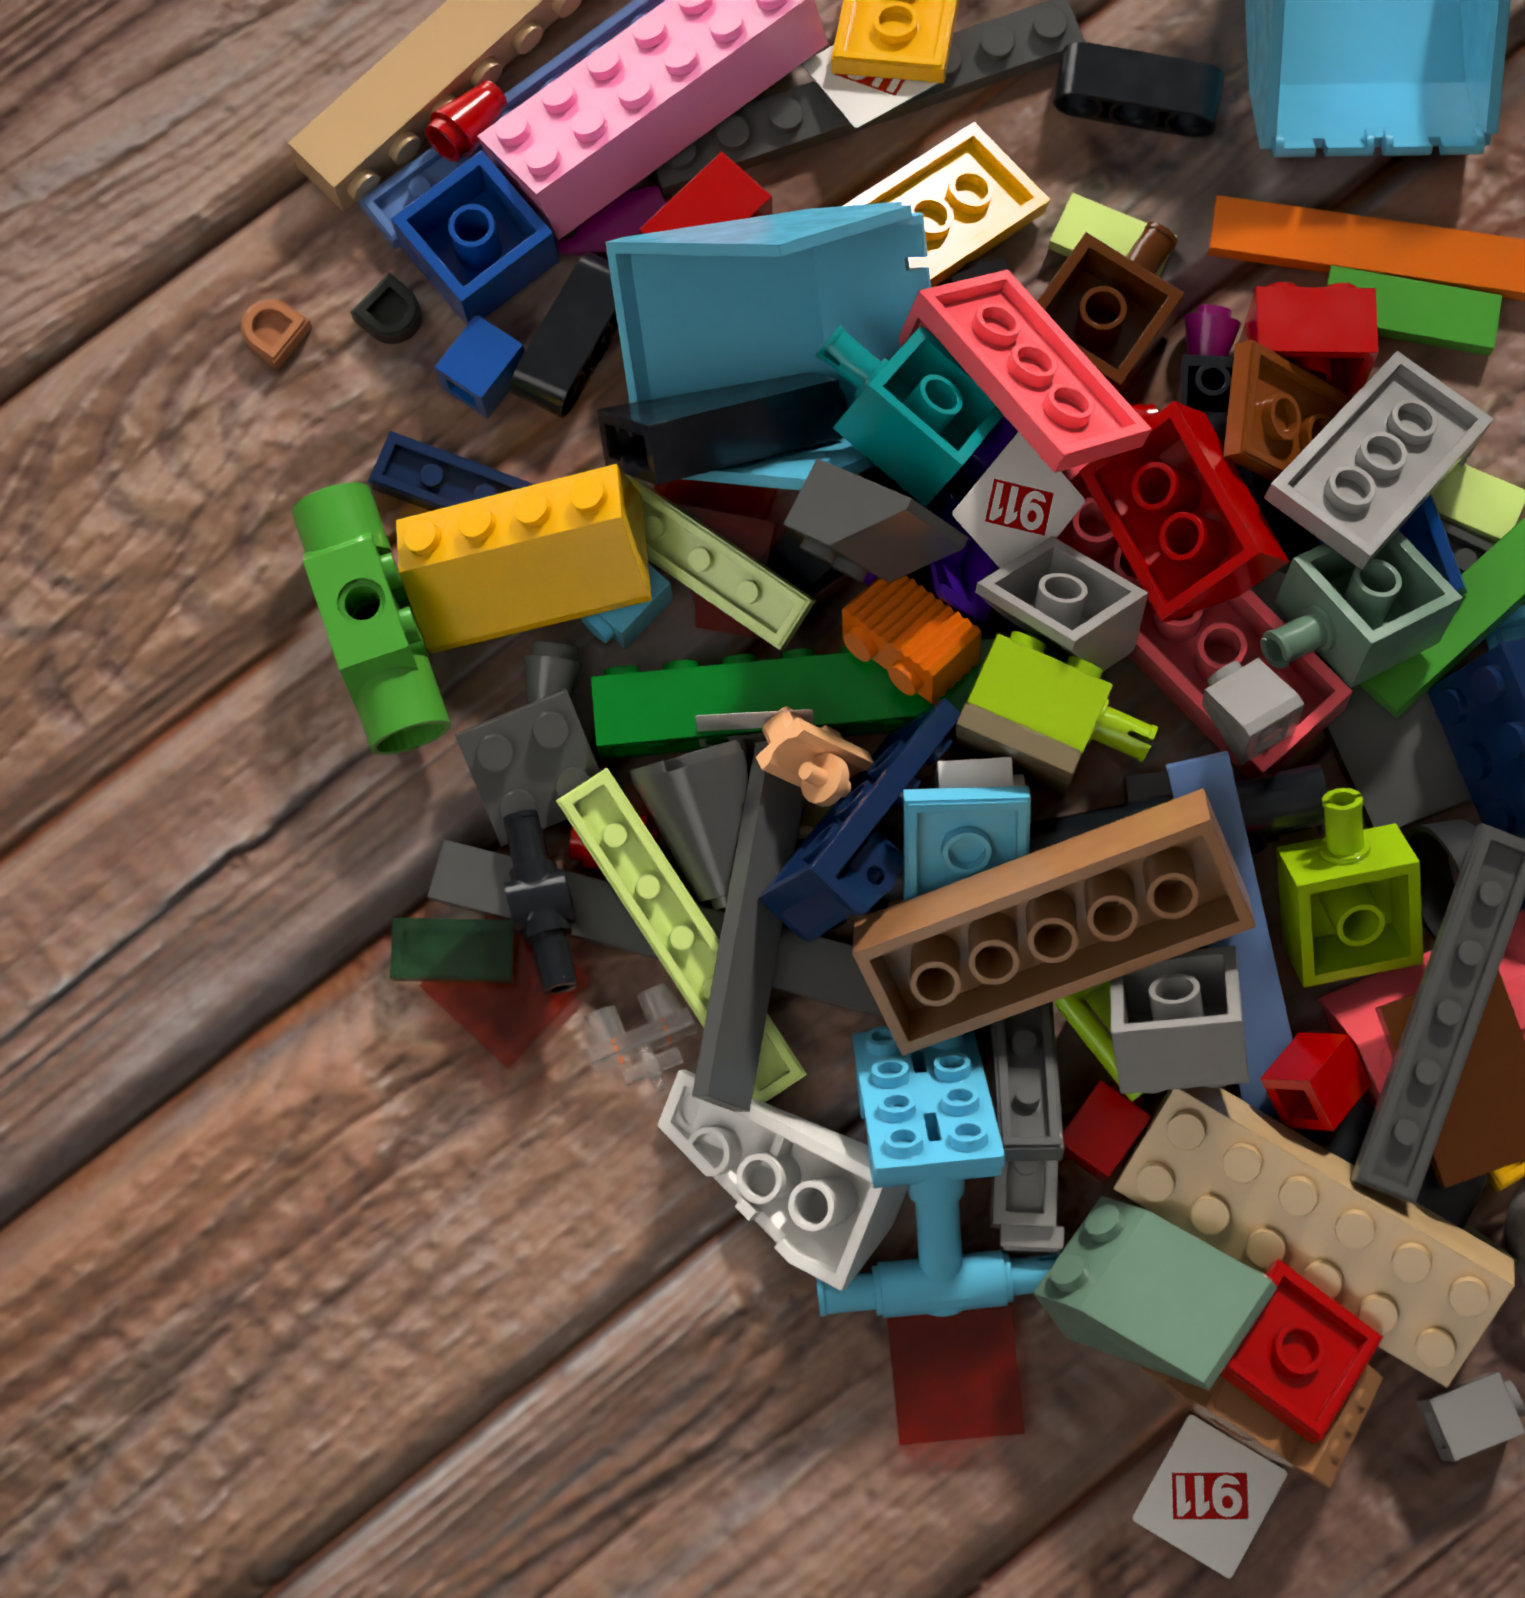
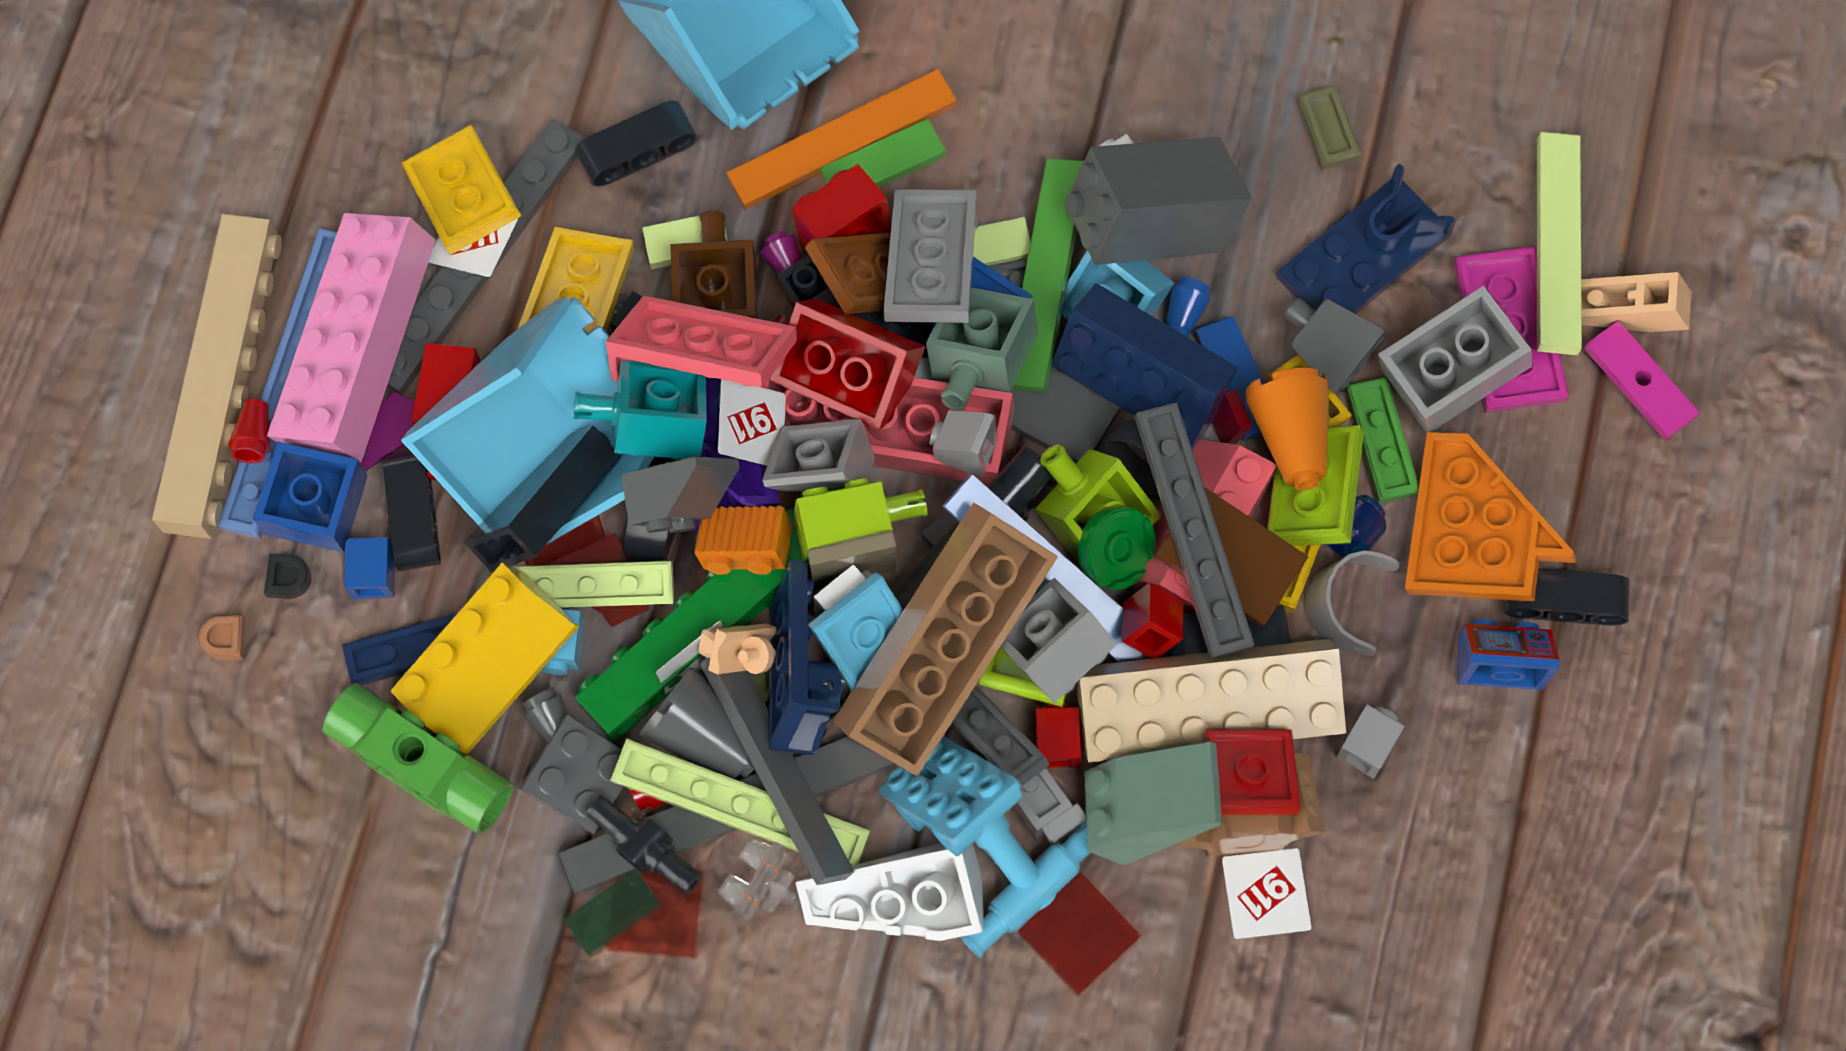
camera: 40 degrees left, 5 degrees down
none -> green tile [1078,504,1156,590]

